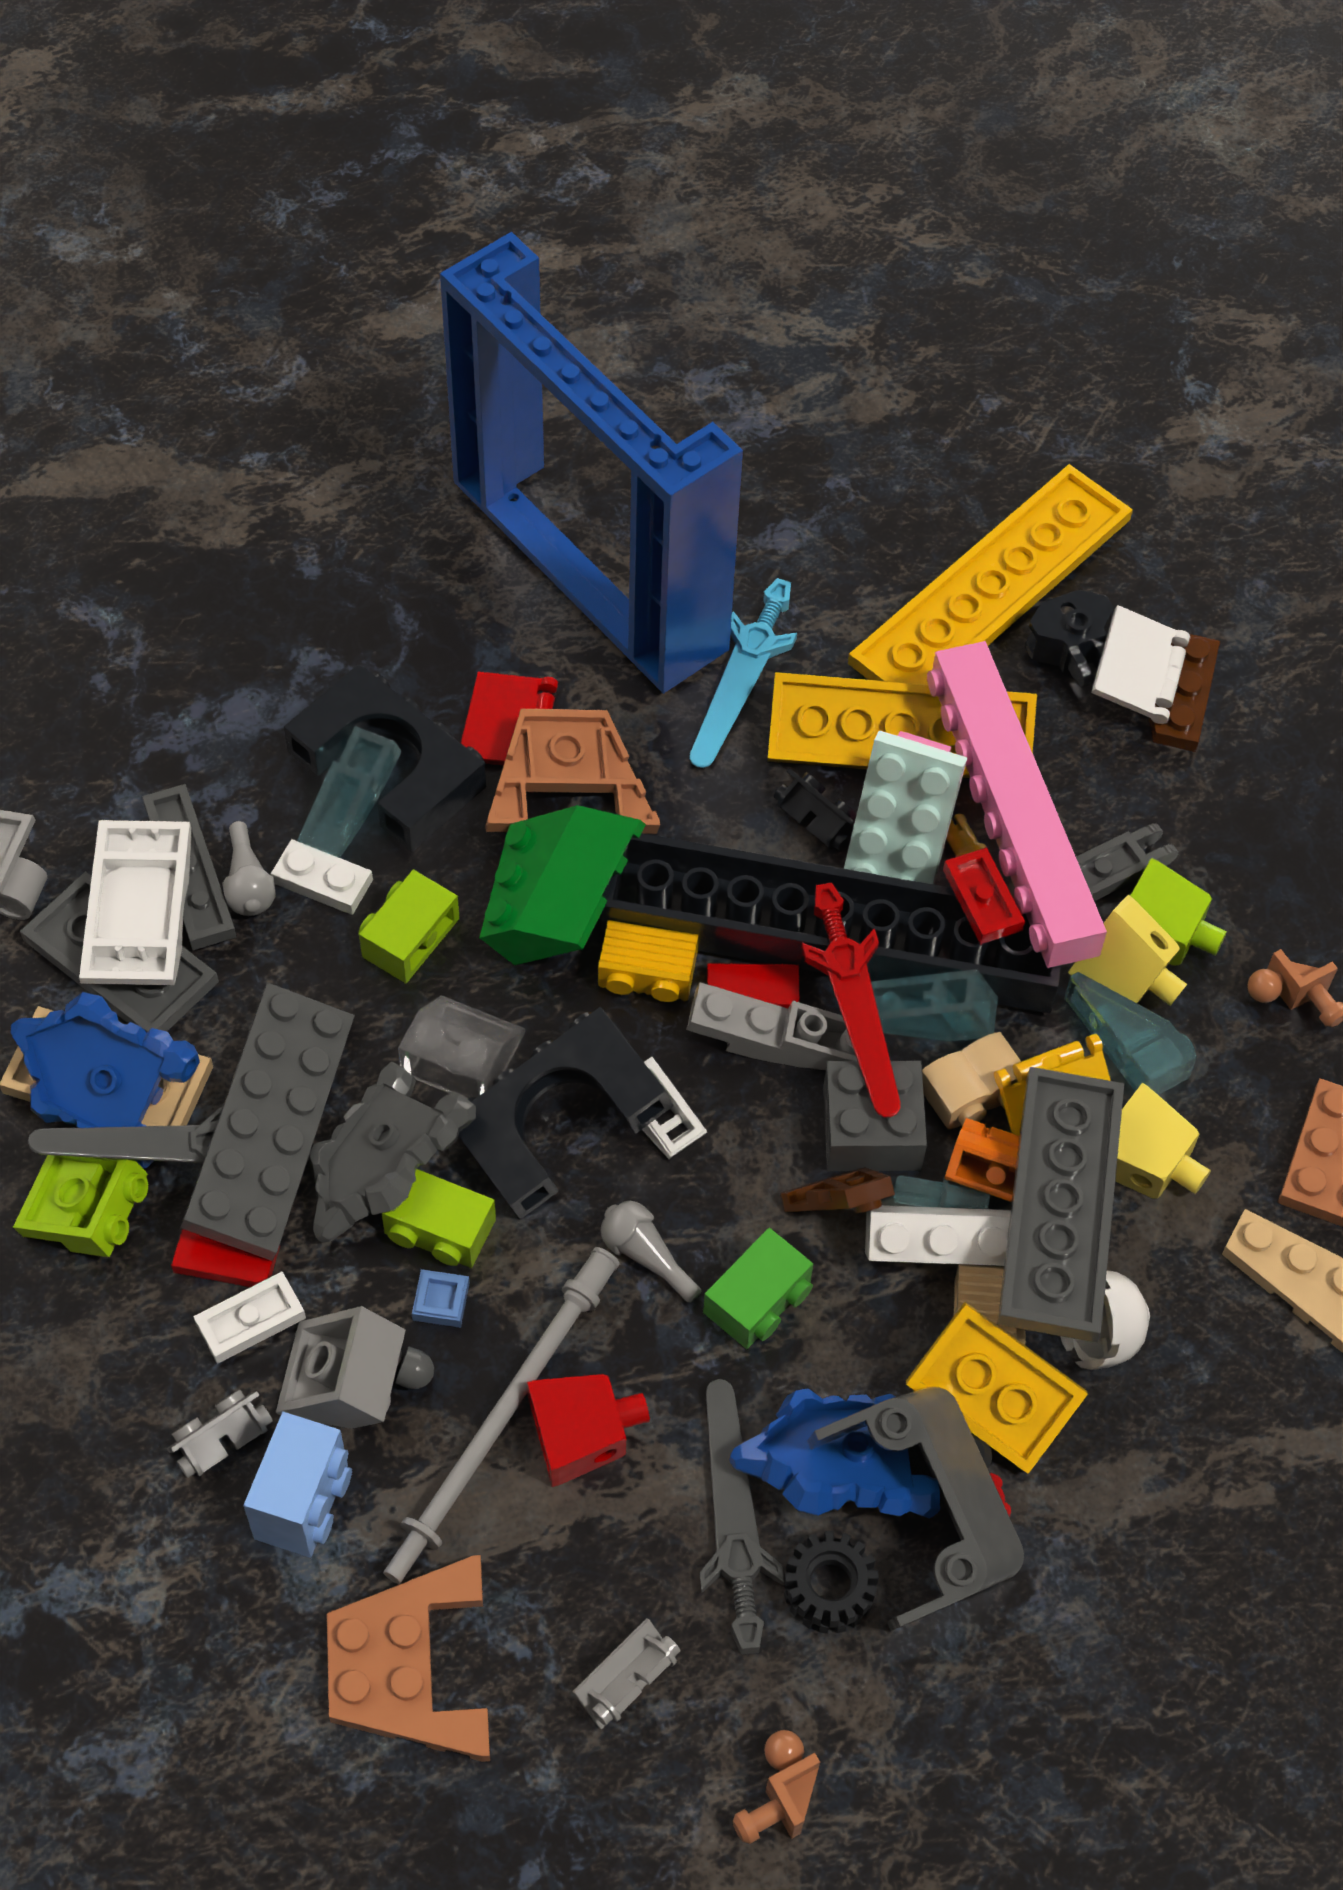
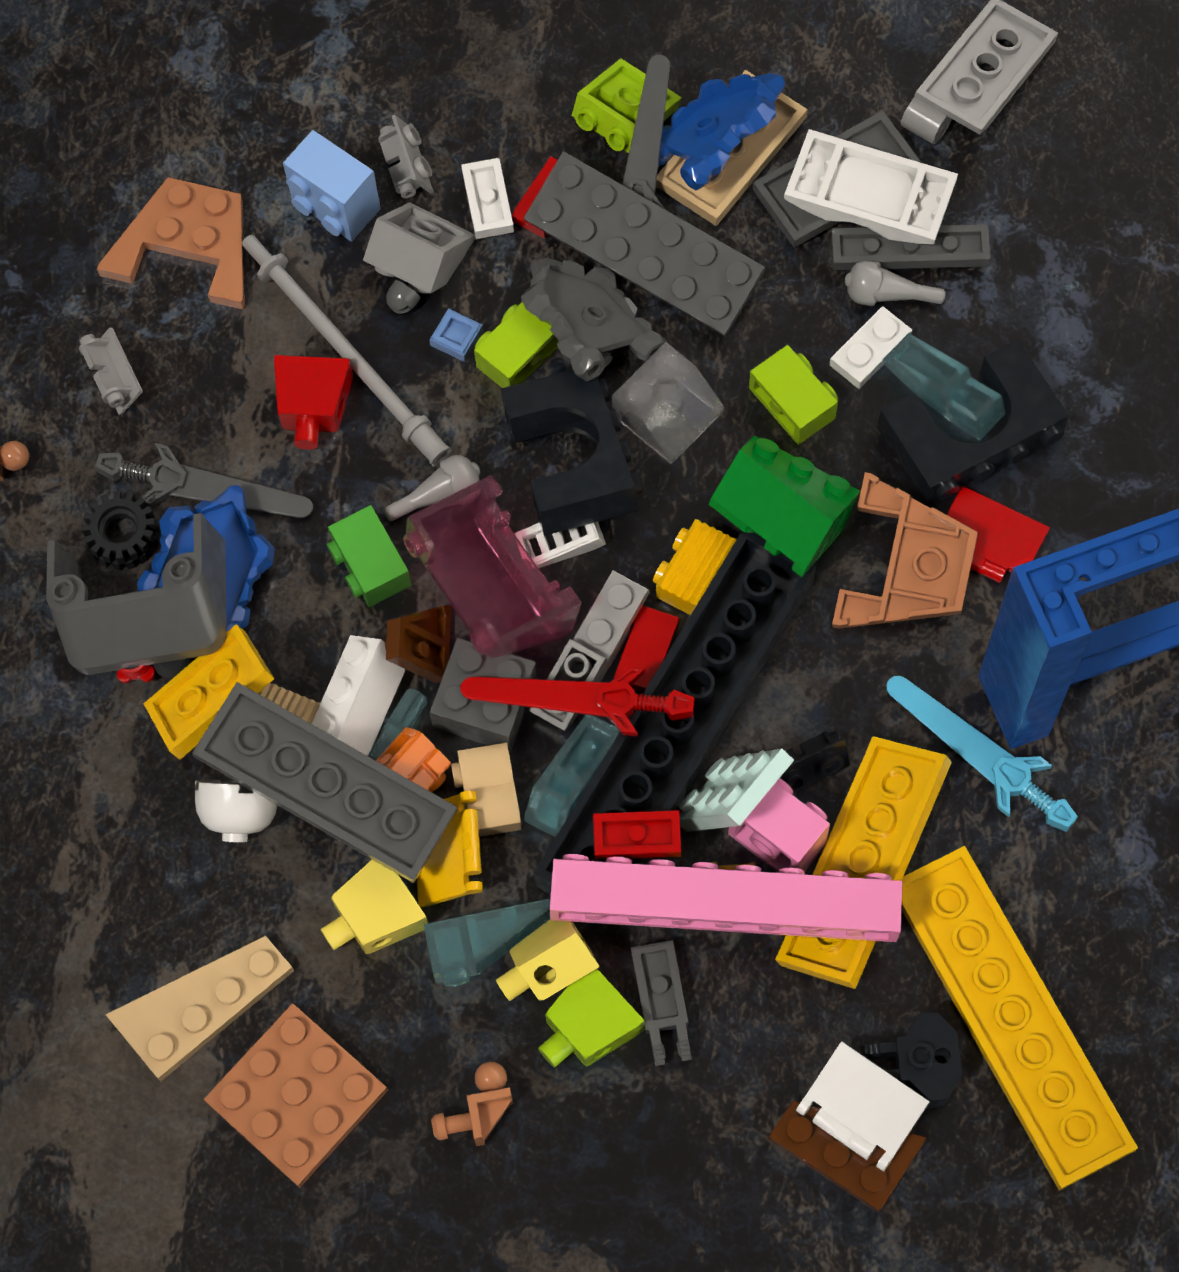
camera: 115 degrees right, 10 degrees up
none -> clear pink windscreen [403,475,582,658]

